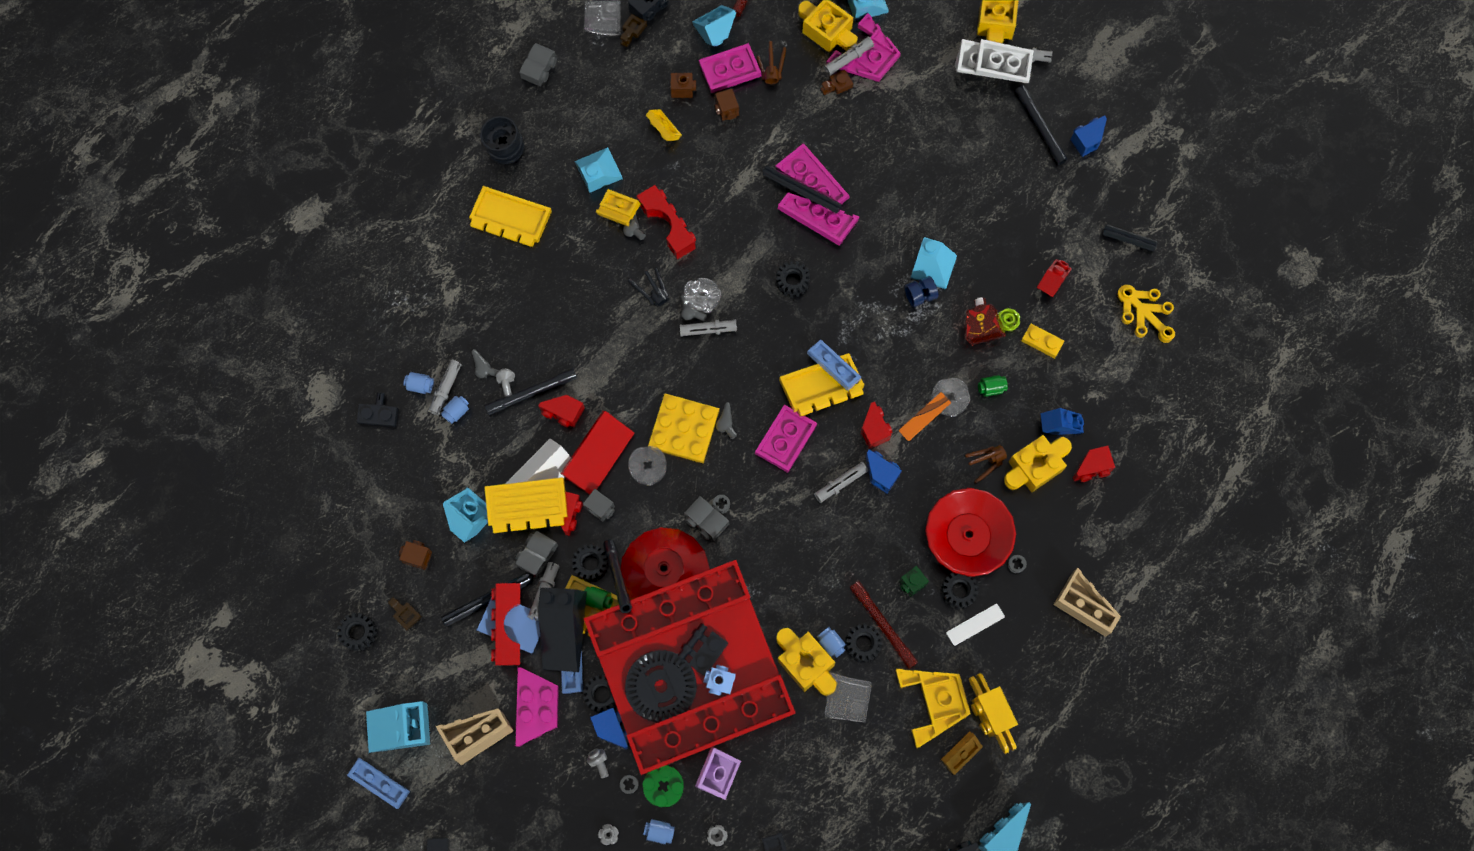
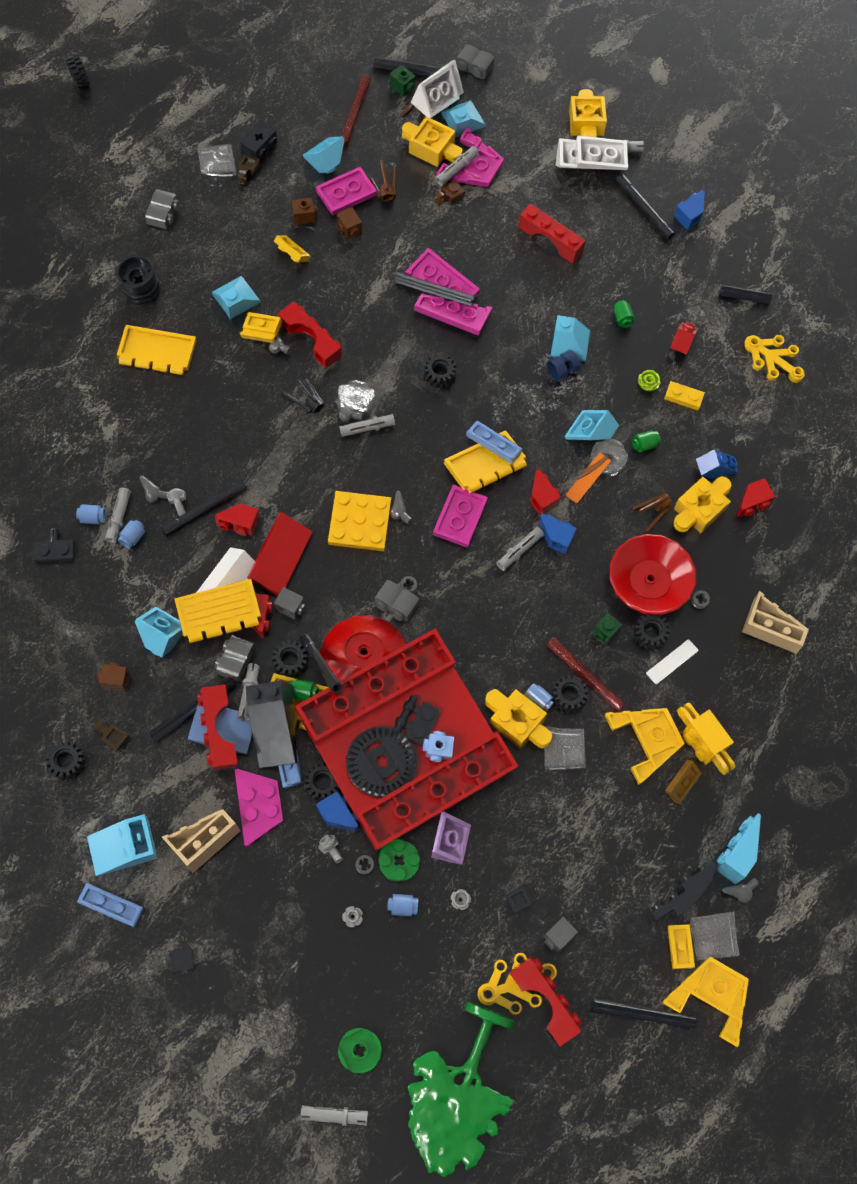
camera: 15 degrees left, 5 degrees down
clear plate [629,446,667,486] -> none
clear red torso [966,298,1006,345] -> none
none -> red arch [518,204,586,263]
none -> medium azure slope [565,410,619,440]
none -> green brick [614,300,635,328]

